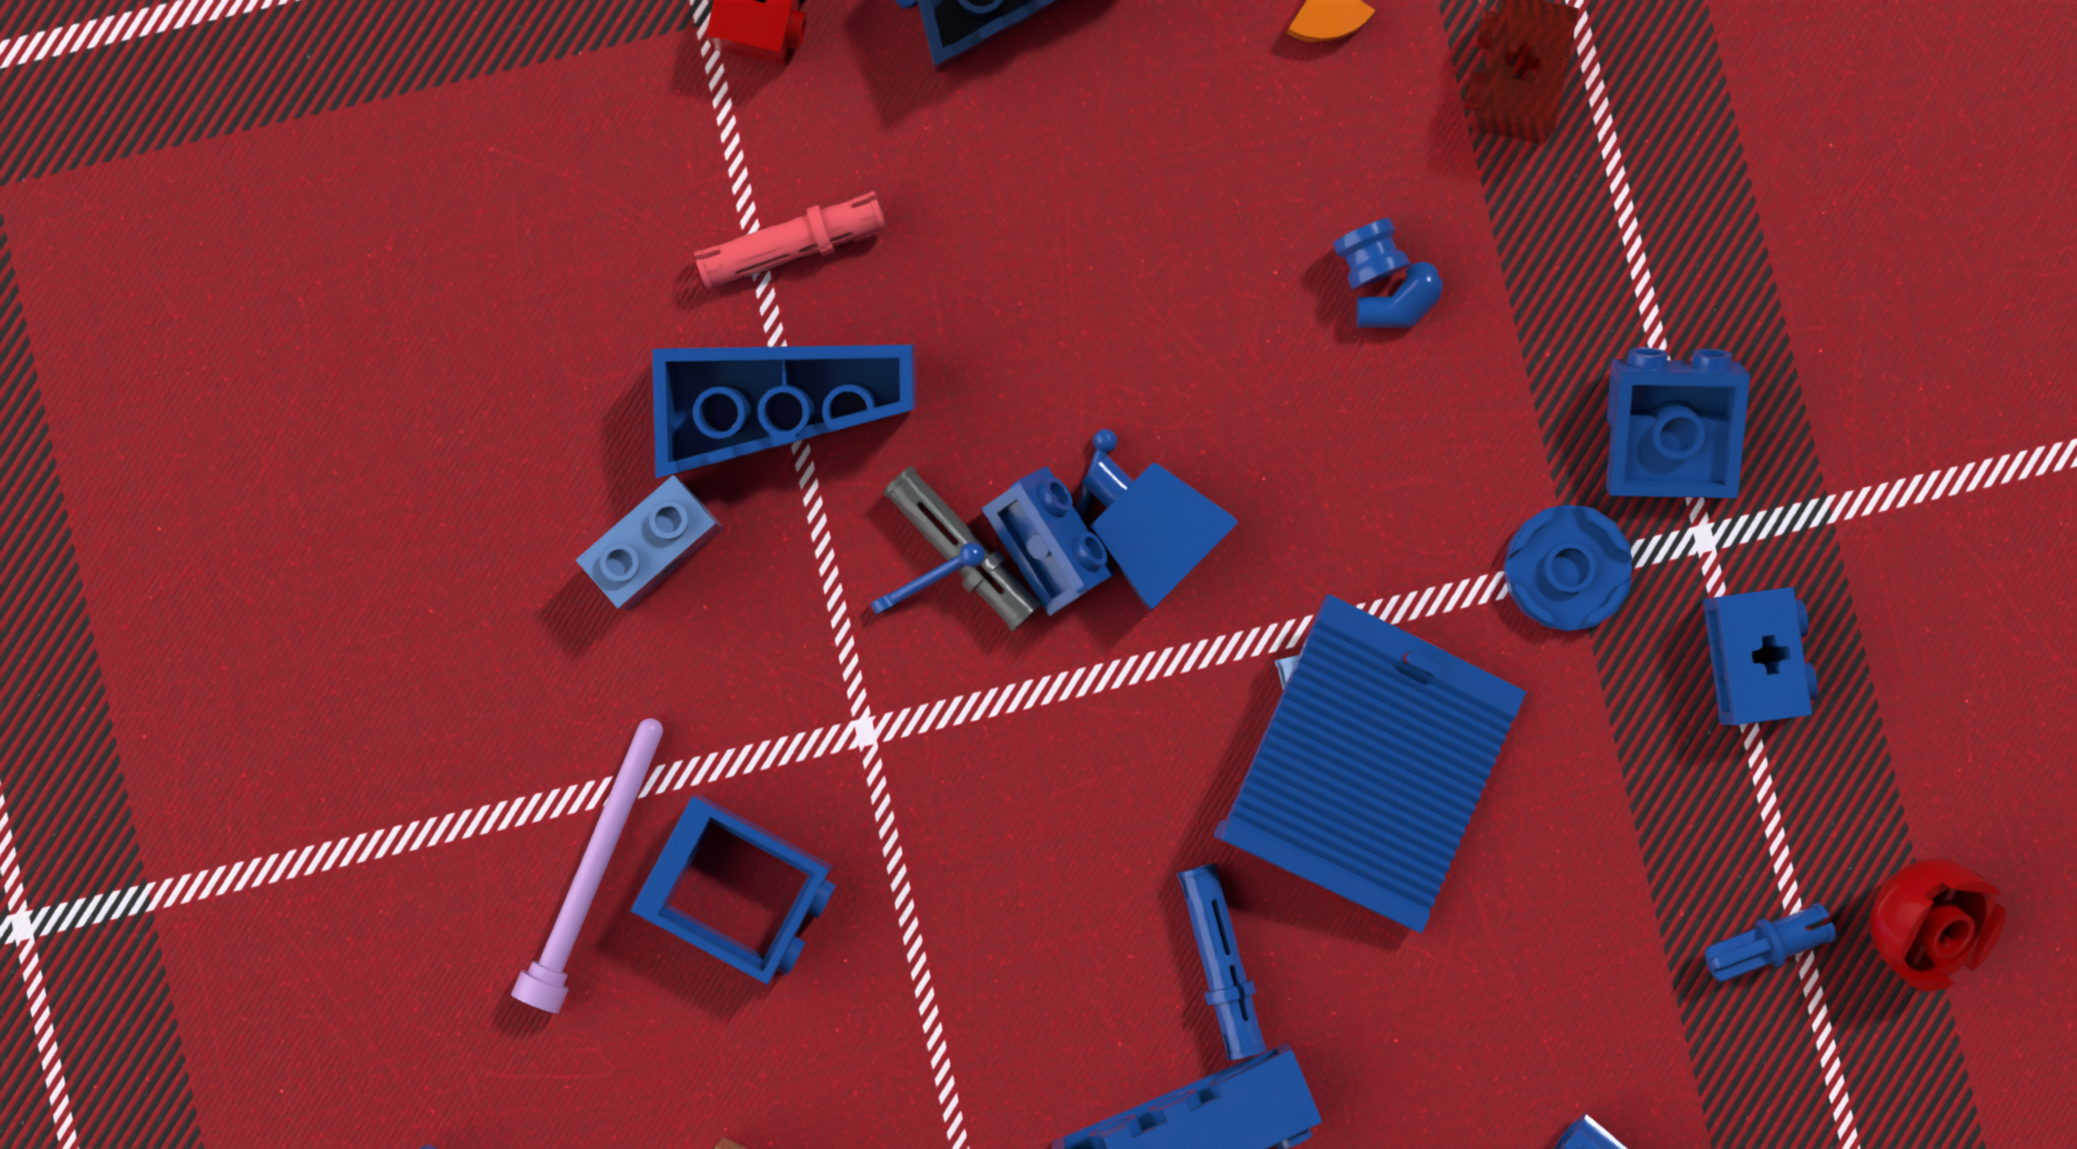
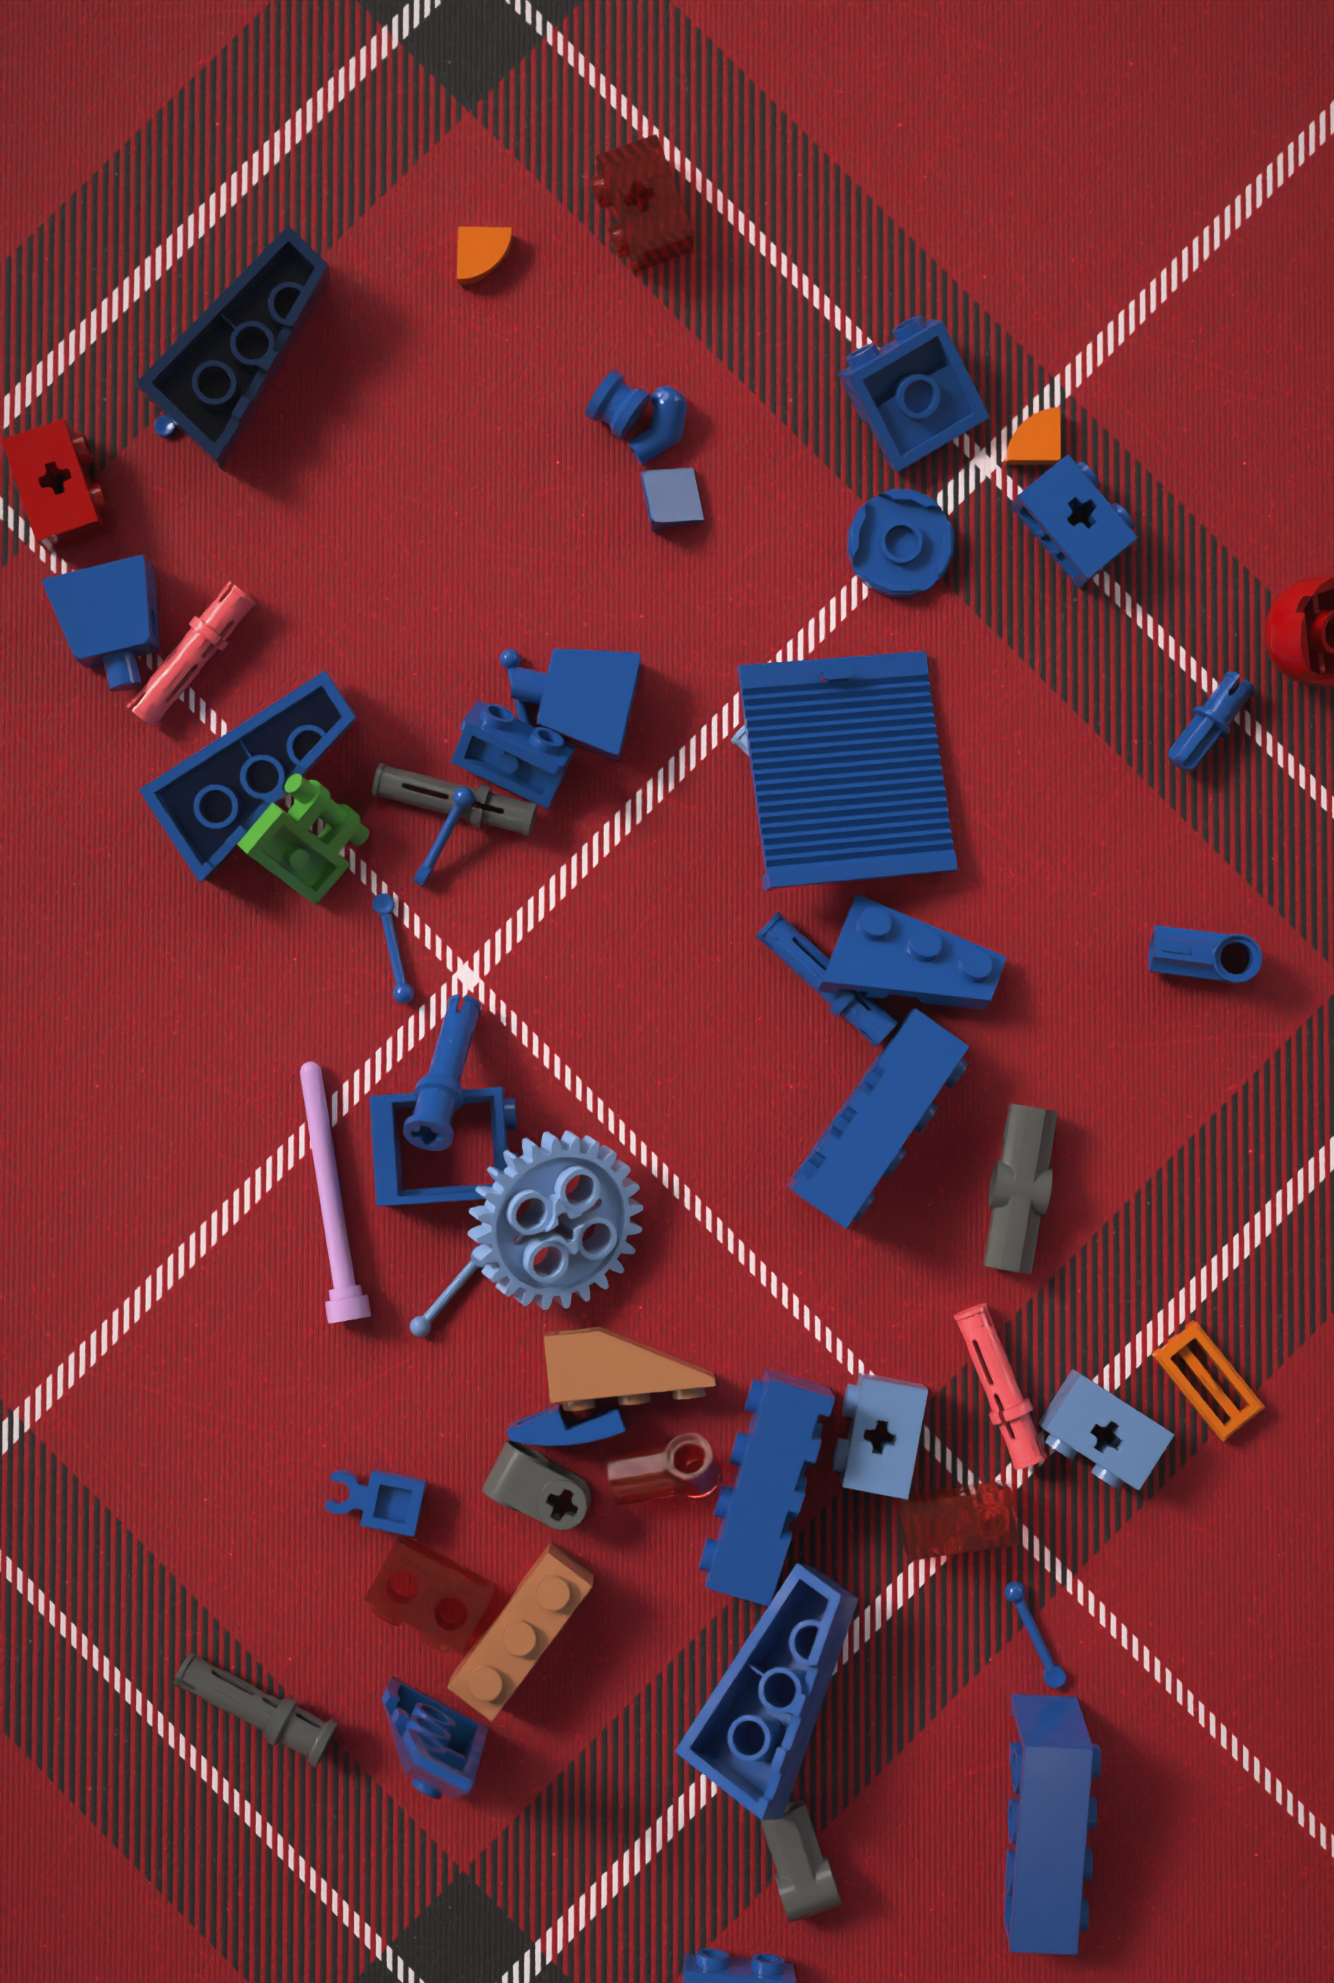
camera: 35 degrees left, 0 degrees up
medium blue brick [576,475,724,611] -> none
none -> blue torso [42,554,160,692]
none -> bright green plate [237,774,369,905]
none -> blue hinge [373,893,414,1004]
none -> blue pin [403,994,482,1151]
none -> medium blue hinge [410,1245,486,1337]
none -> light blue gear [468,1131,643,1310]
none -> slope [641,468,704,532]
none -> blue wing [818,894,1007,1010]
none -> orange tile [1004,407,1061,465]

